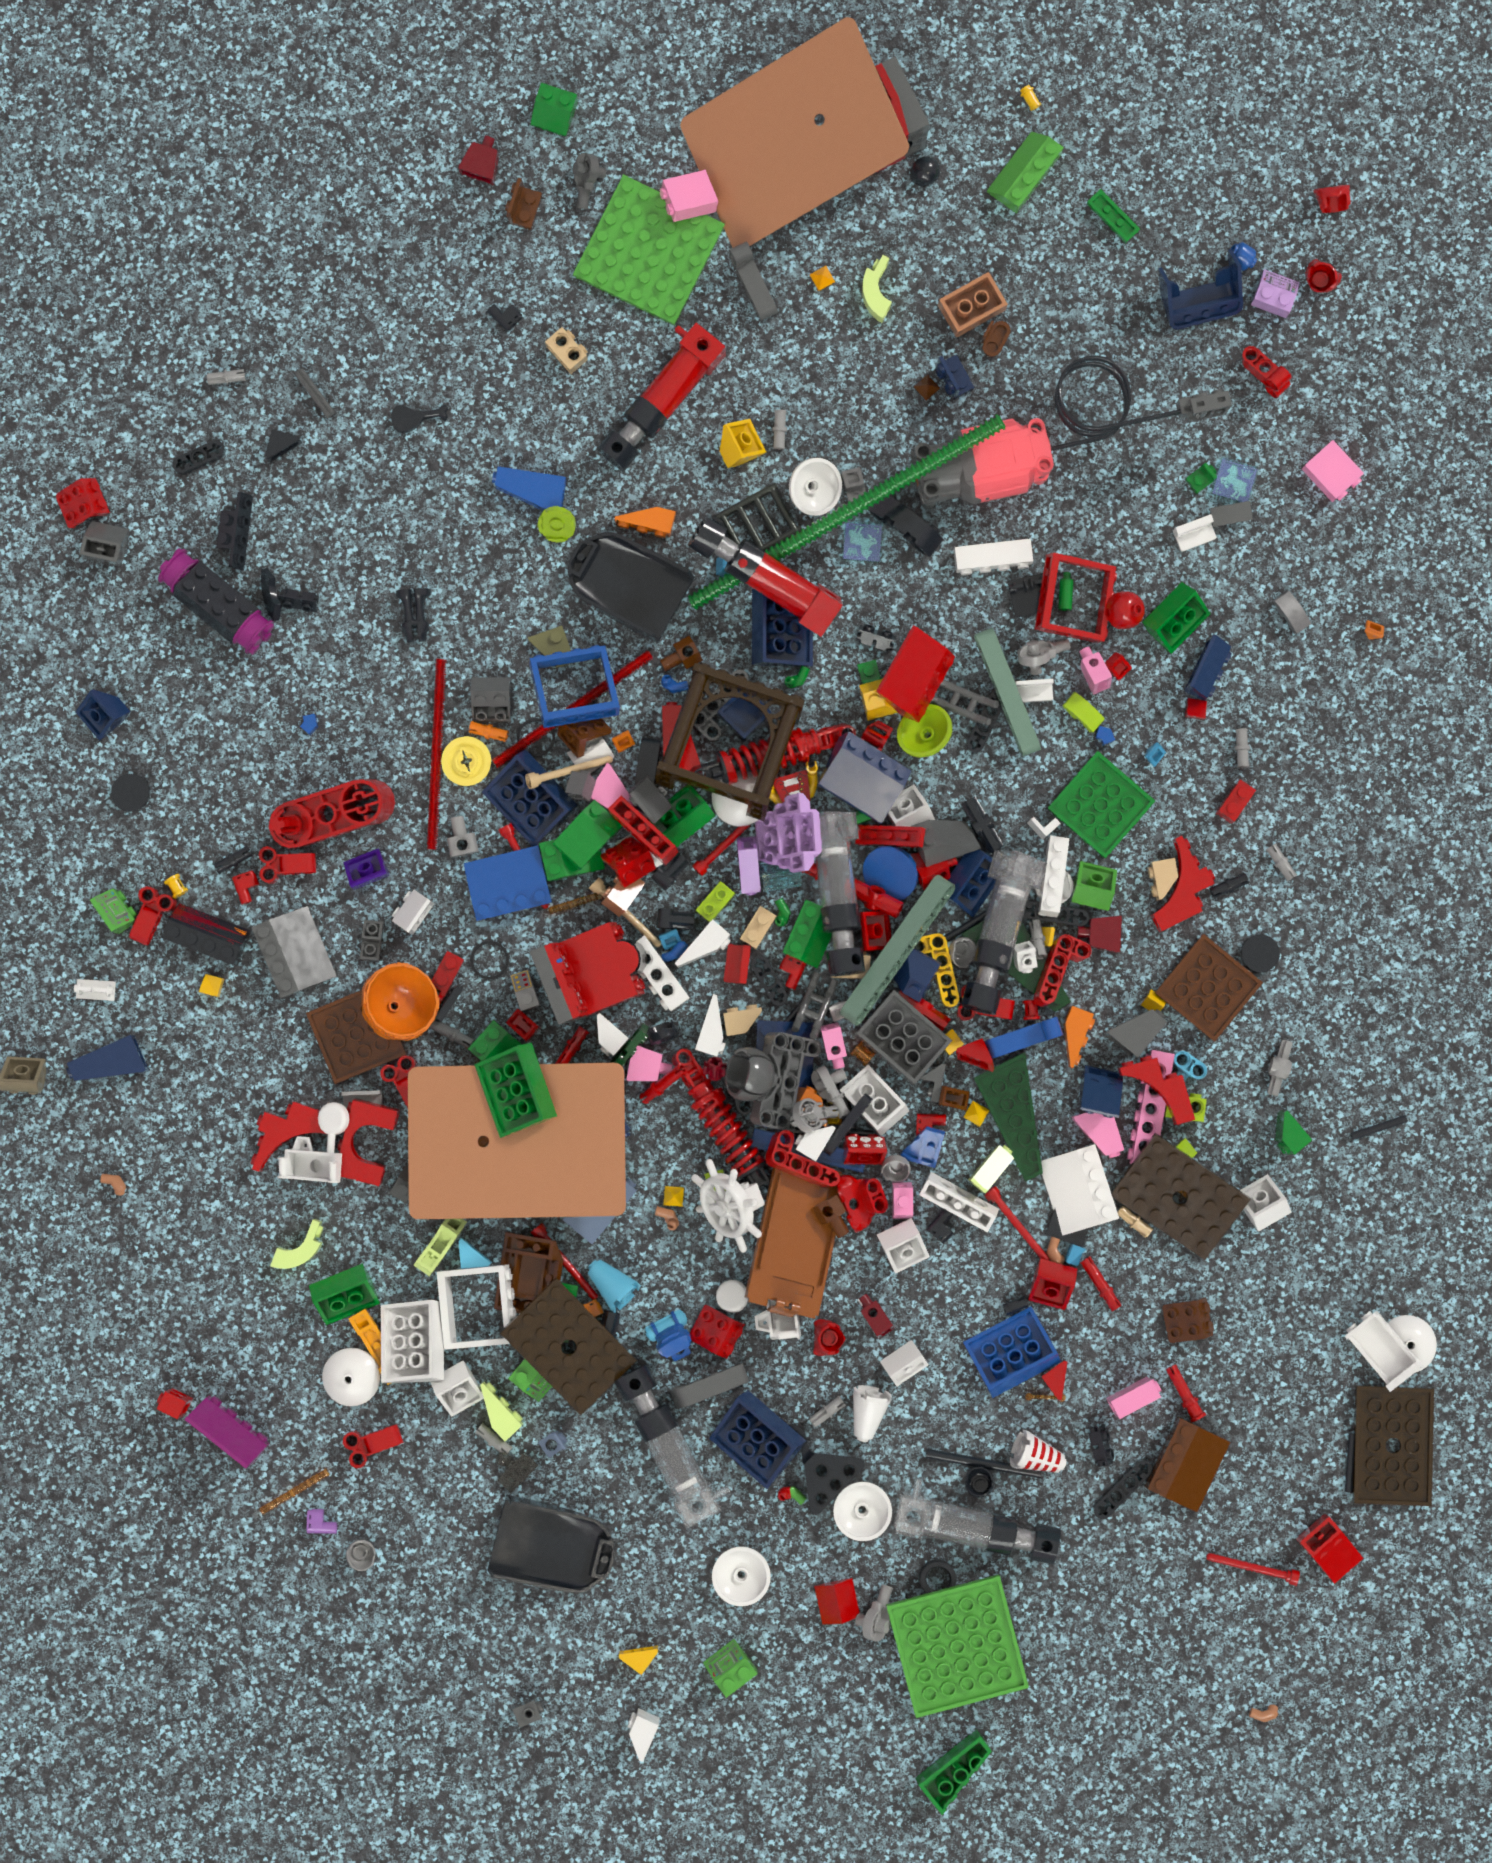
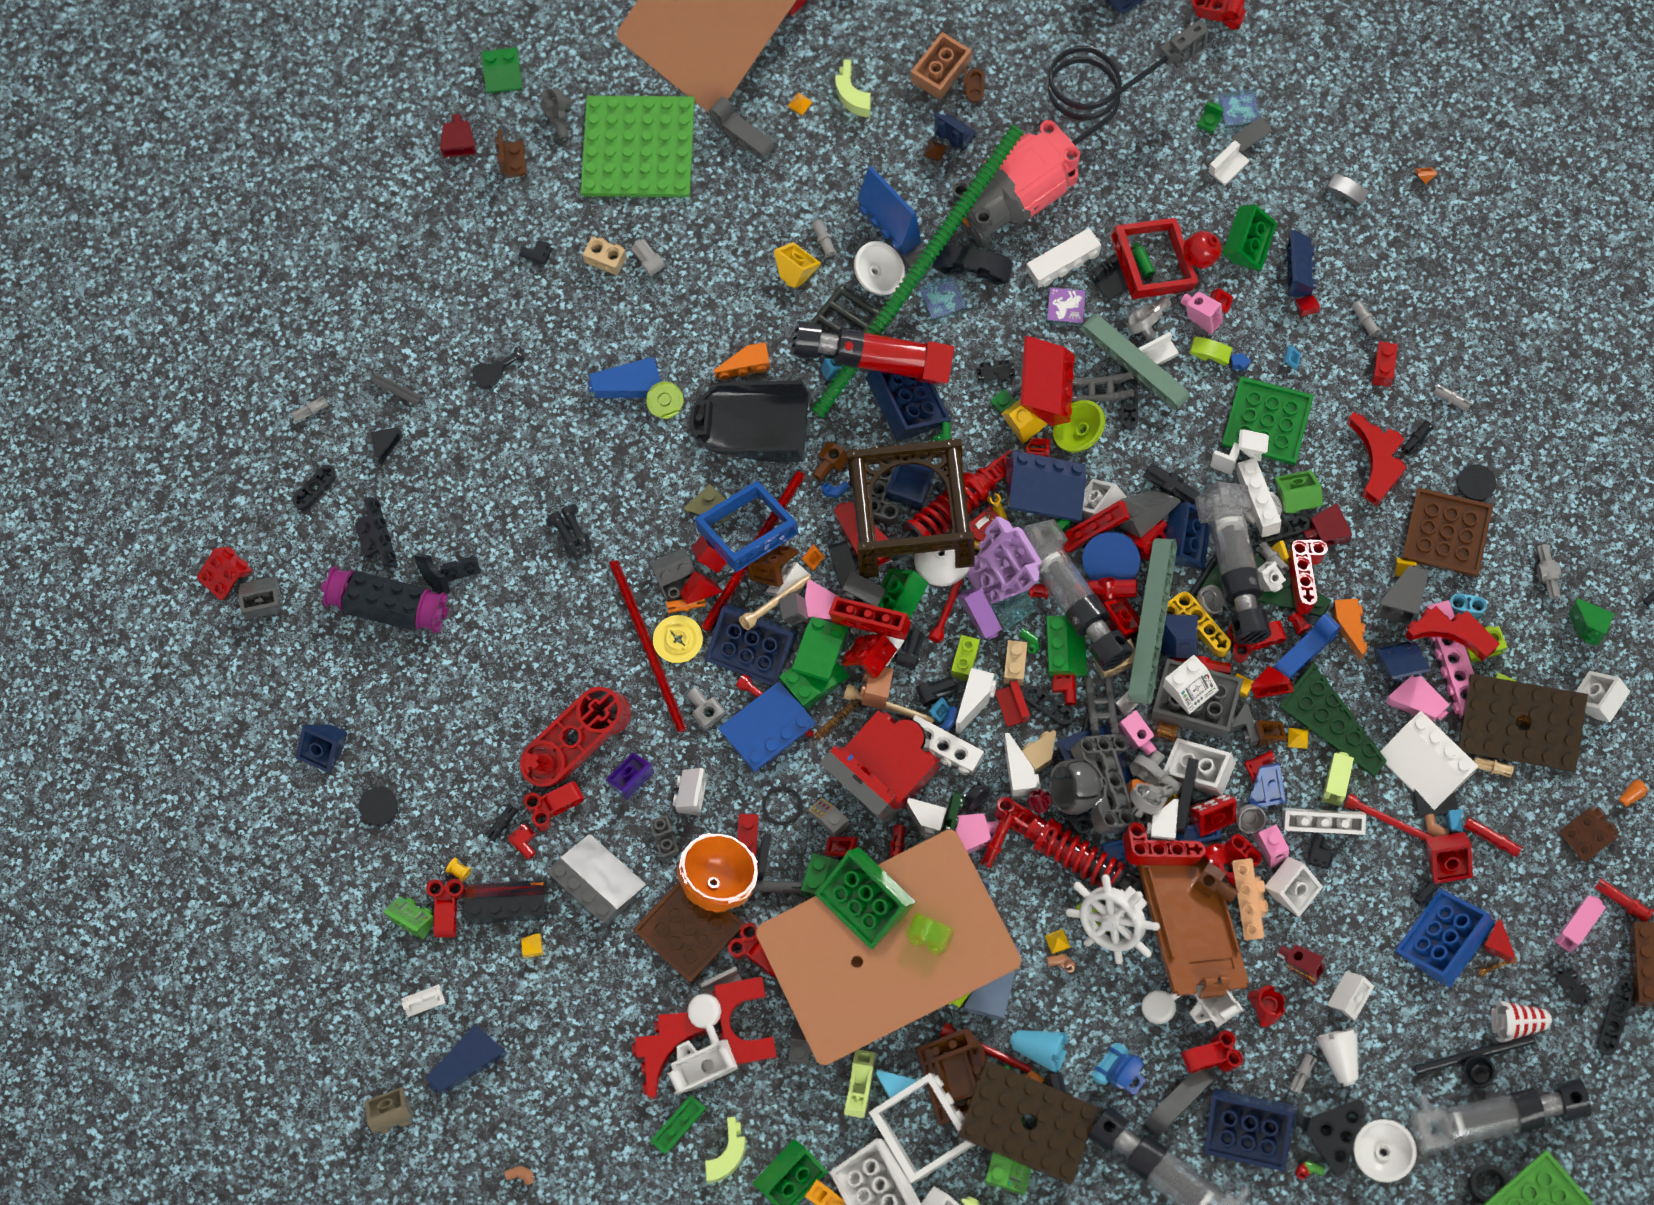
camera: 15 degrees left, 15 degrees down
blue piece [300,714,318,736] -> none
red piece [597,322,726,472] -> none
bright pink brick [659,170,718,222] -> none
red bracket [690,1305,745,1359] -> none
tan slope [1148,858,1178,901] -> none
bright pink brick [1302,440,1364,502] -> none
none -> light grey piece [631,239,665,277]
none -> green plate [650,1095,706,1155]
none -> red slope [680,571,722,605]
none -> red slope [691,535,727,573]
none -> blue slope [858,166,921,255]
none -> clear neon green brick [906,913,954,954]
none -> tile [1046,287,1086,326]
none -> white slope [1163,655,1219,715]
none -> red piece [1181,1030,1243,1073]
none -> light nougat bracket [1232,858,1268,940]
none -> white slope [1238,429,1269,461]
none -> orange cone [1618,779,1649,807]

